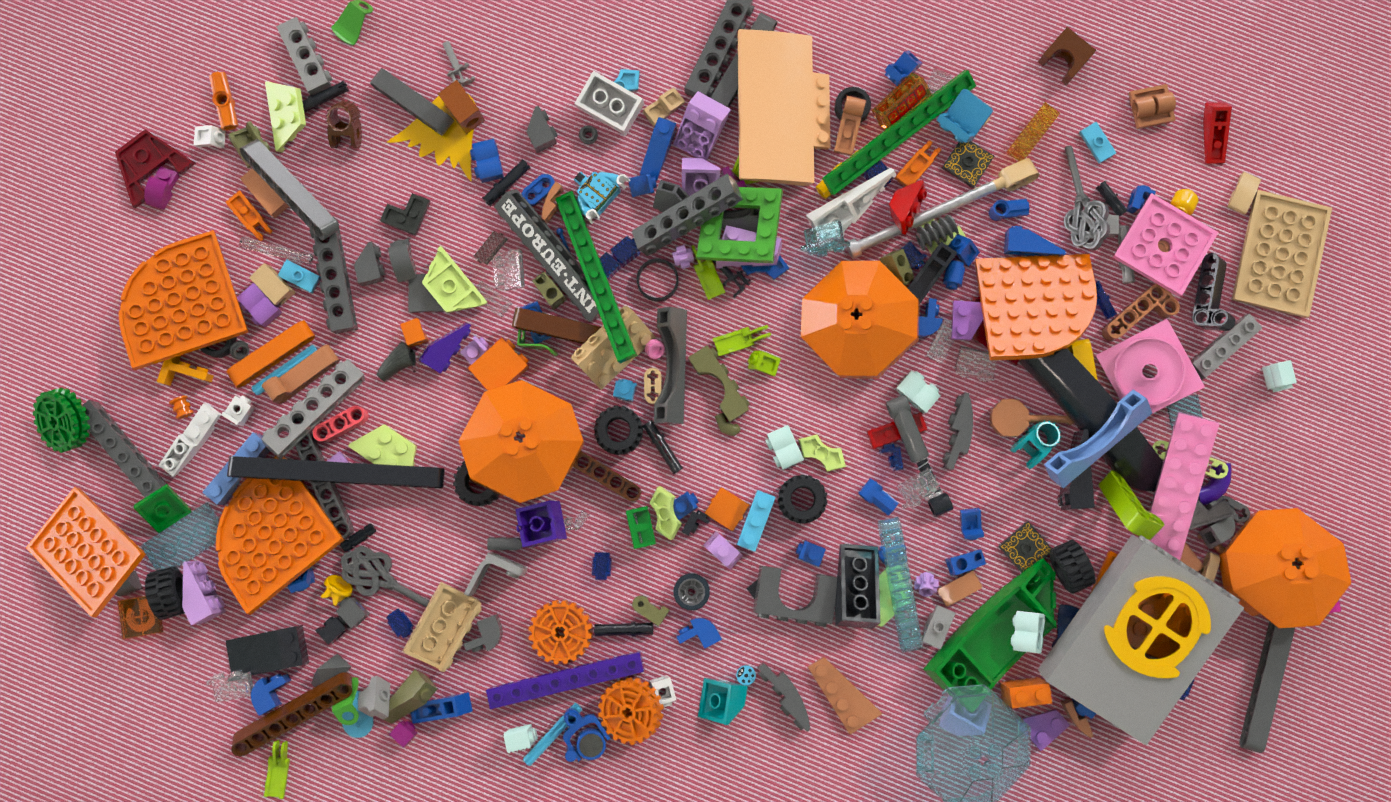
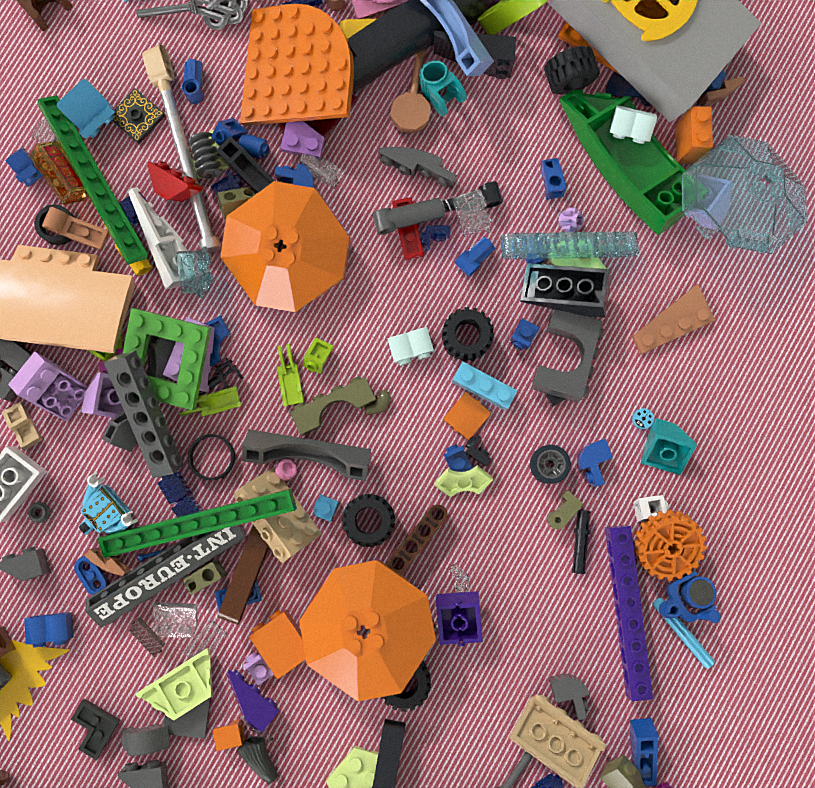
camera: 85 degrees left, 0 degrees up
light grey piece [464,553,528,596] -> none
black pin [482,159,531,207] -> none
dark grey bar [487,537,522,550] -> none
light aqua brick [503,724,538,754] -> none
bright green piece [517,329,558,356] -> none
orange piece [528,599,593,665] -> none
clear blue brick [592,552,612,580] -> none
green window [626,506,656,549] -> none
blue bracket [628,173,657,197] -> none
blue slope [640,117,677,181] -> none
black pin [642,420,683,475] -> none
tan beam [644,368,662,405] -> none
lavender gear [672,245,694,269] -> none
lavender torso [703,531,743,570] -> none
dark grey slope [758,662,810,732] -> none
yellowish green tile [799,434,846,472] -> none
orange hinge [894,140,942,187] -> none
light aqua brick [895,371,941,414] -> none
light grey brick [921,604,956,649] -> none
nougat slope [937,570,983,607] -> none
clear bracket [955,346,998,382] -> none
blue bracket [960,508,984,540] -> none
pearl dark grey plate [998,521,1052,573] -> none
blue slope [1004,226,1066,257] -> none
clear yellow brick [1007,102,1060,161] -> none
medium lavender wing [1014,709,1070,751] -> none

